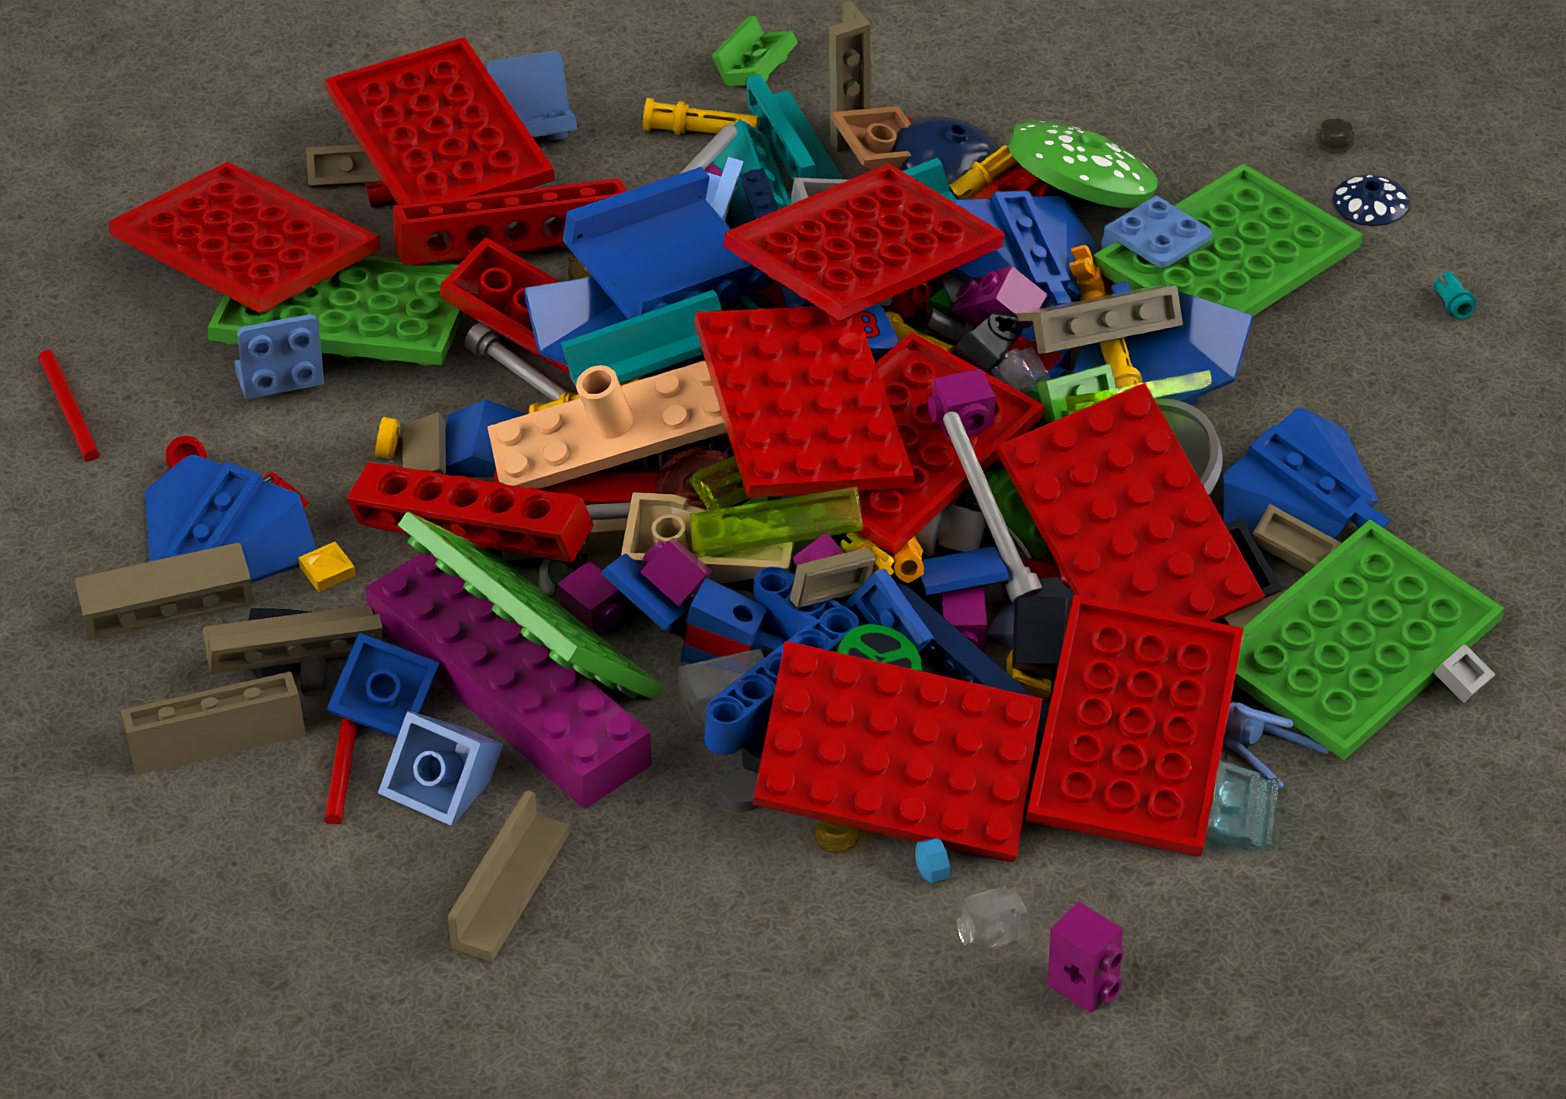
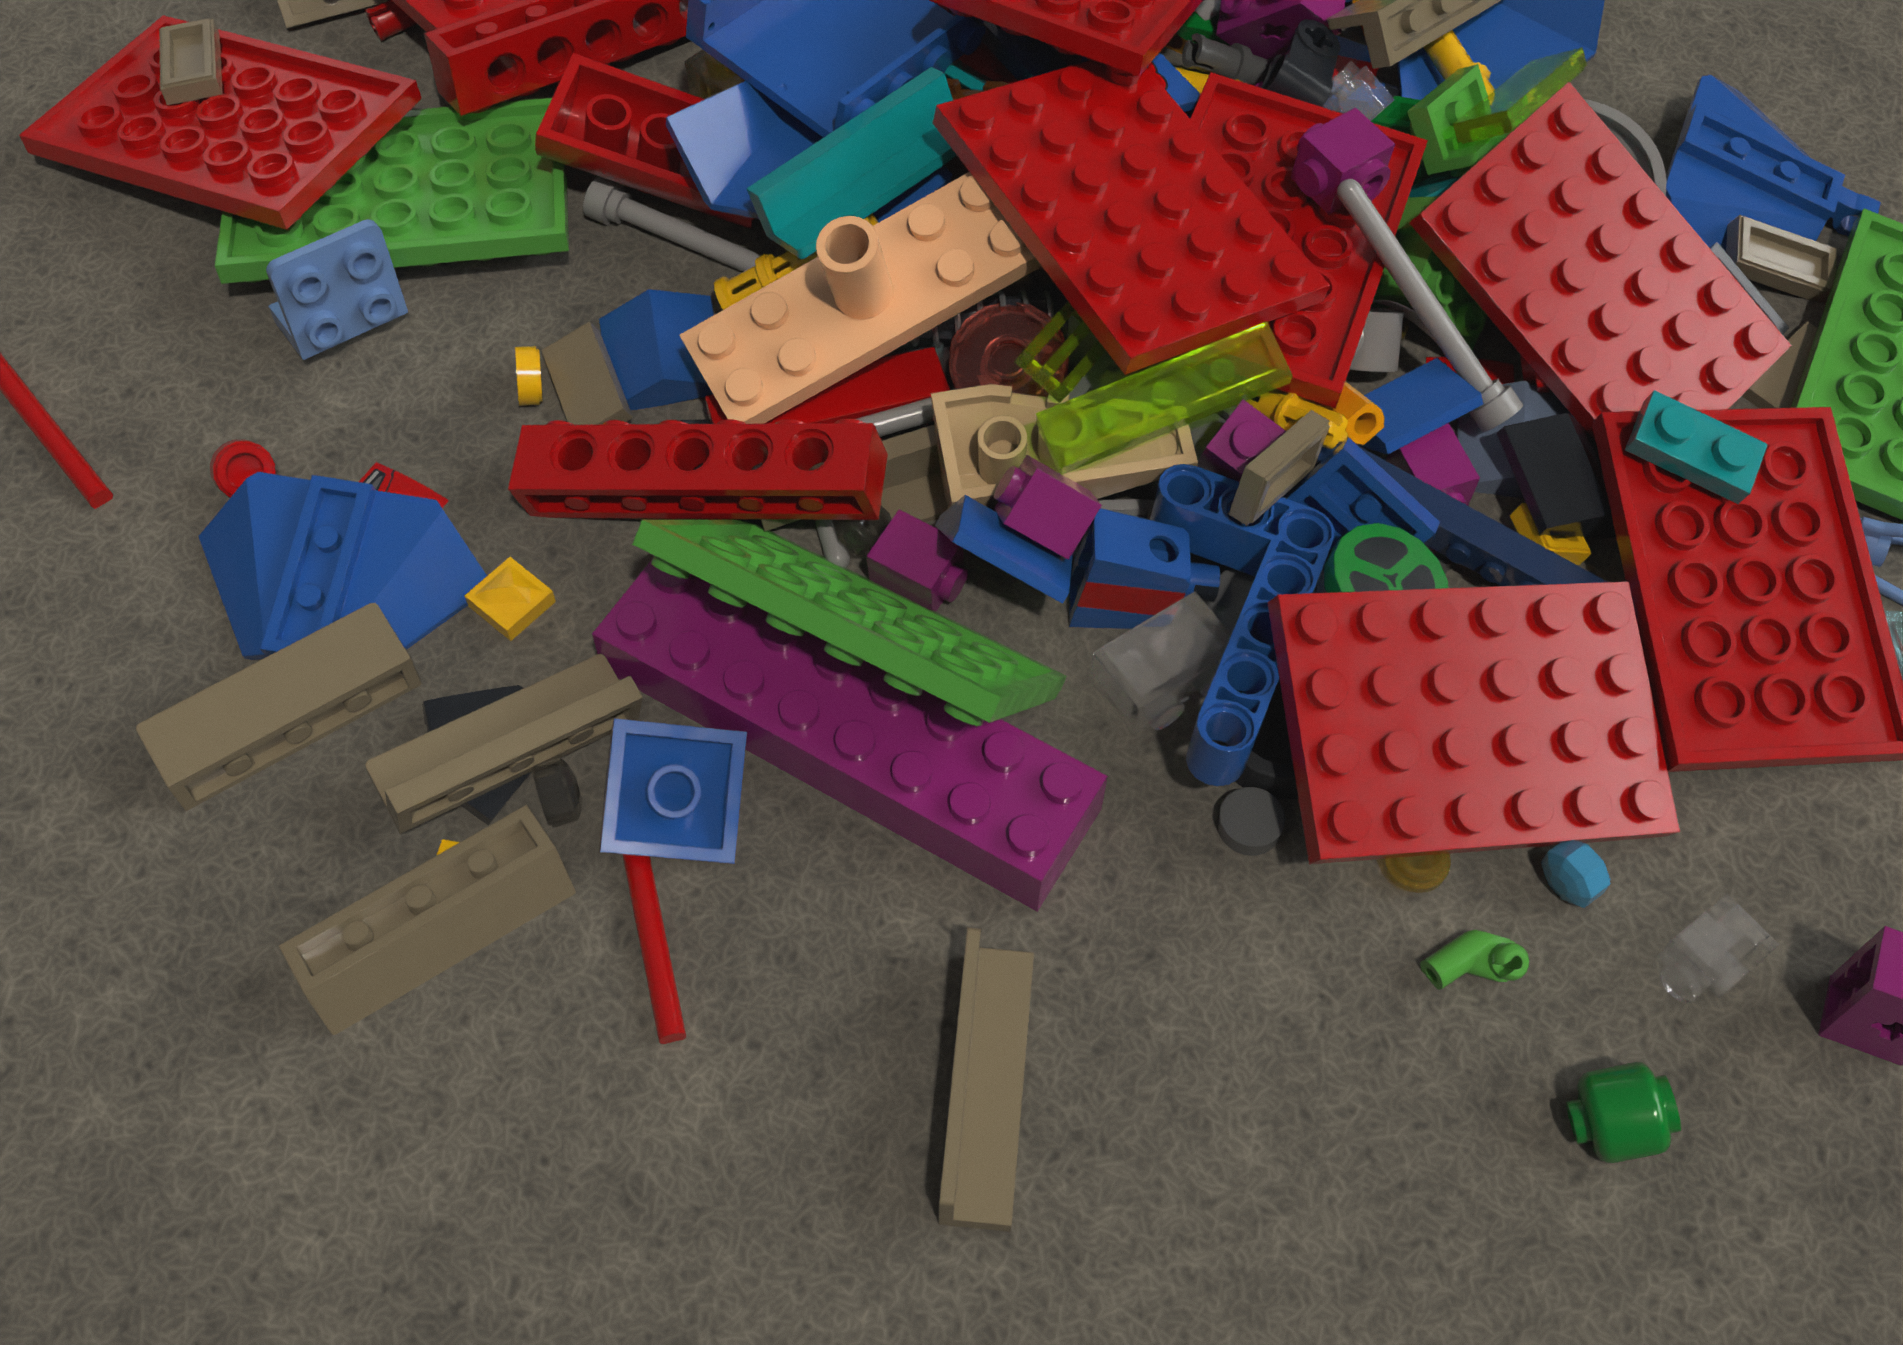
camera: 20 degrees left, 15 degrees up
medium blue slope [378,711,504,826] -> none
none -> dark tan tile [159,18,223,105]
none -> bright green arm [1420,930,1529,990]
none -> green head [1566,1062,1681,1163]
none -> teal plate [1625,390,1768,504]

